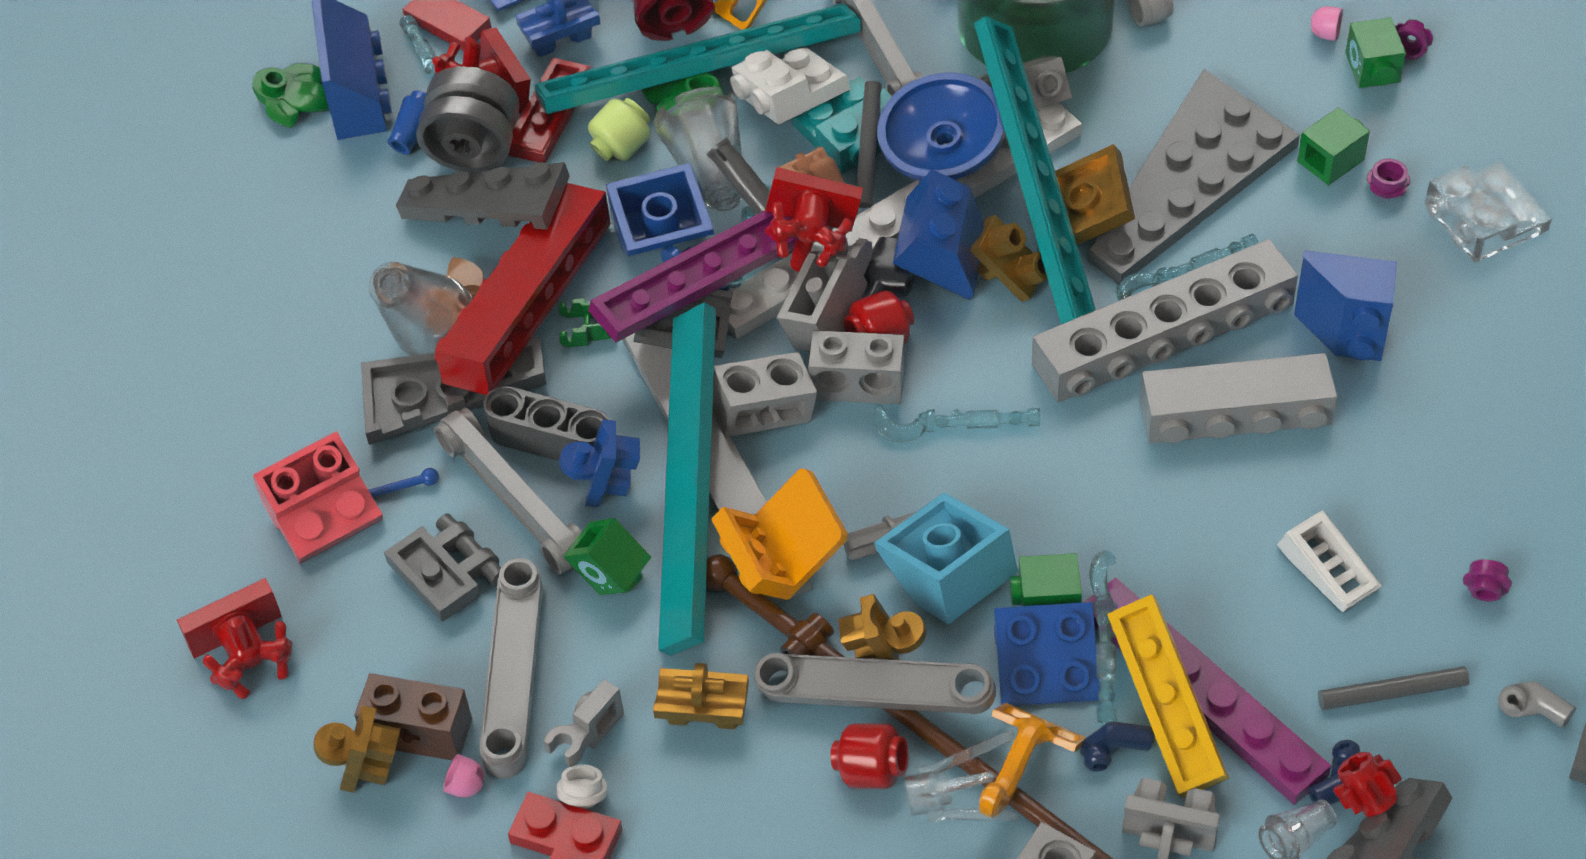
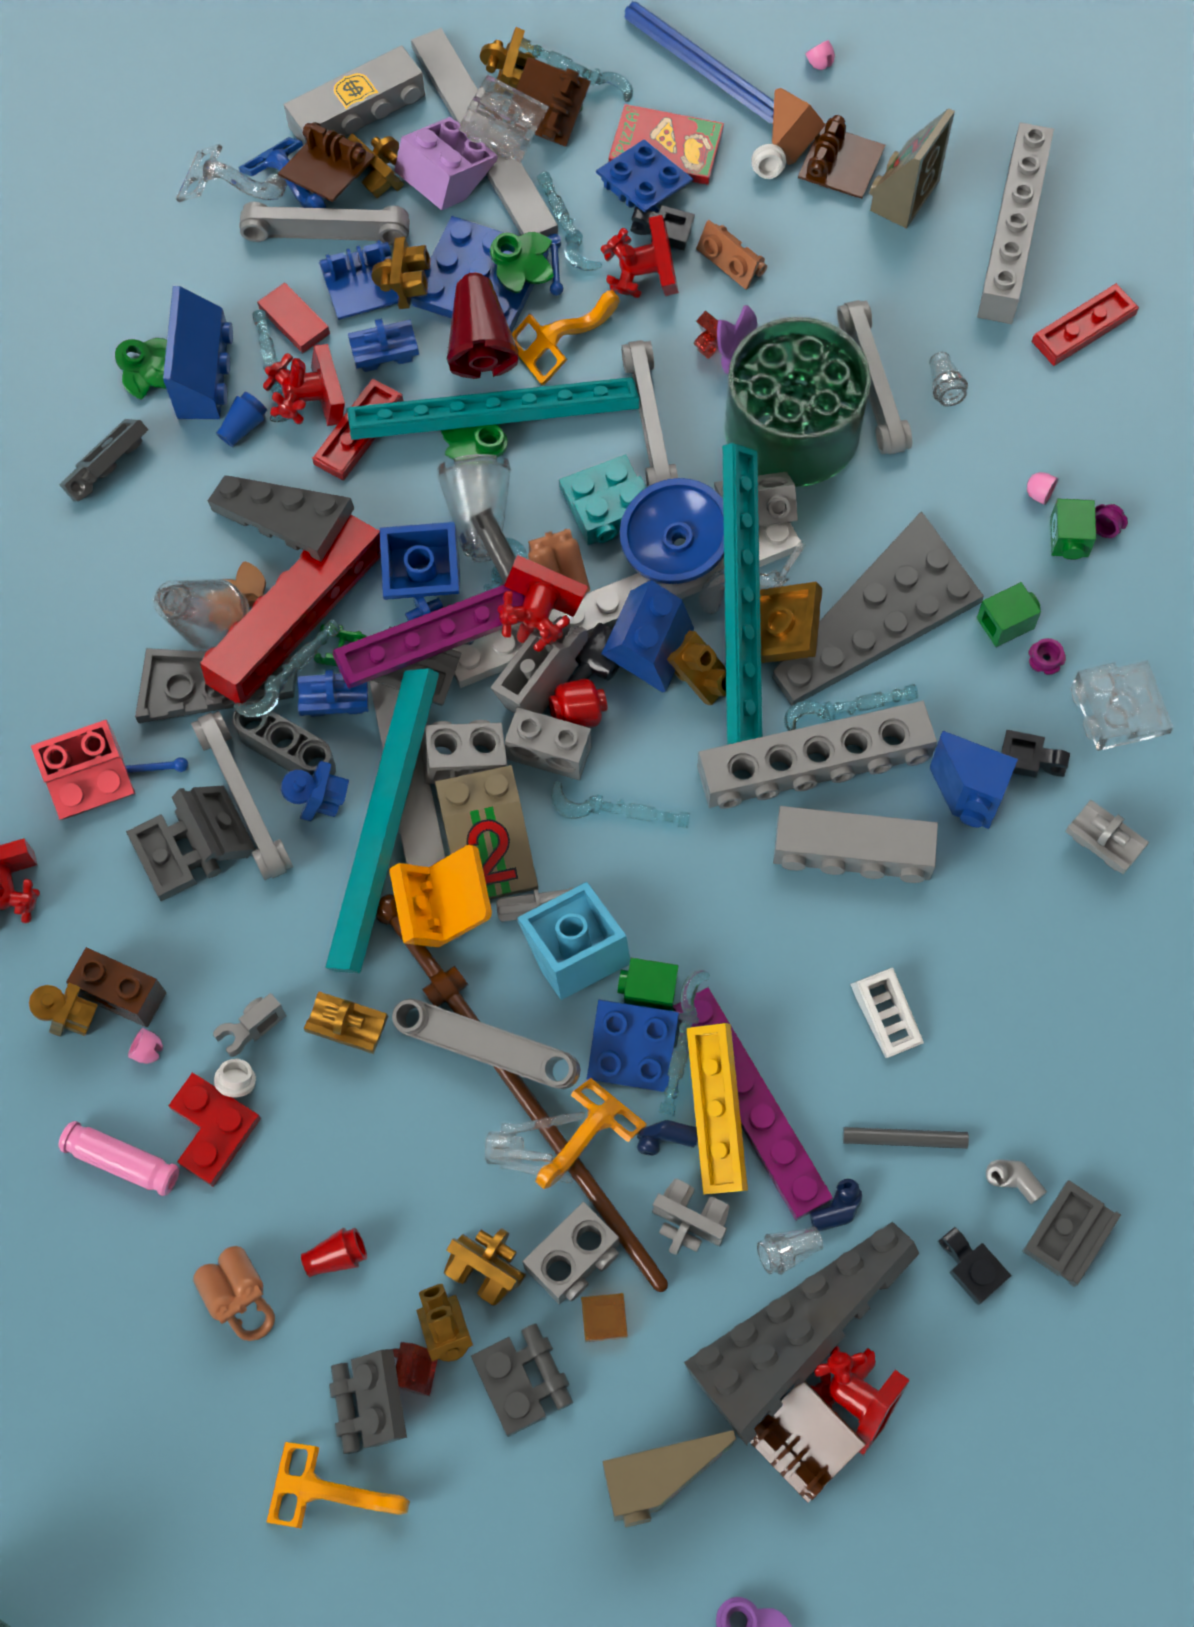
camera: 10 degrees right, 15 degrees up
flat silver wheel [416,66,520,172] -> none
light grey piece [480,558,543,779] -> none
green brick [563,518,652,595] -> none
yellowish green head [588,98,651,161] -> none
white plate [730,47,850,125] -> none
red head [830,723,909,789] -> none
pearl gold hips [838,594,927,660] -> none
dark grey bar [856,81,882,208] -> none
red gear [1333,752,1402,817] -> none
magenta plate [1462,559,1512,602] -> none
none -> dark grey hinge [59,419,148,502]
none -> dark grey plate [171,785,256,862]
none -> clear light blue piece [233,620,341,718]
none -> blue hips [298,670,369,717]
none -> dark tan slope [435,765,538,900]
none -> clear piece [699,539,806,614]
none -> black plate [938,1227,1012,1305]
none -> black plate [1001,730,1070,778]
none -> light grey hips [1065,800,1149,874]

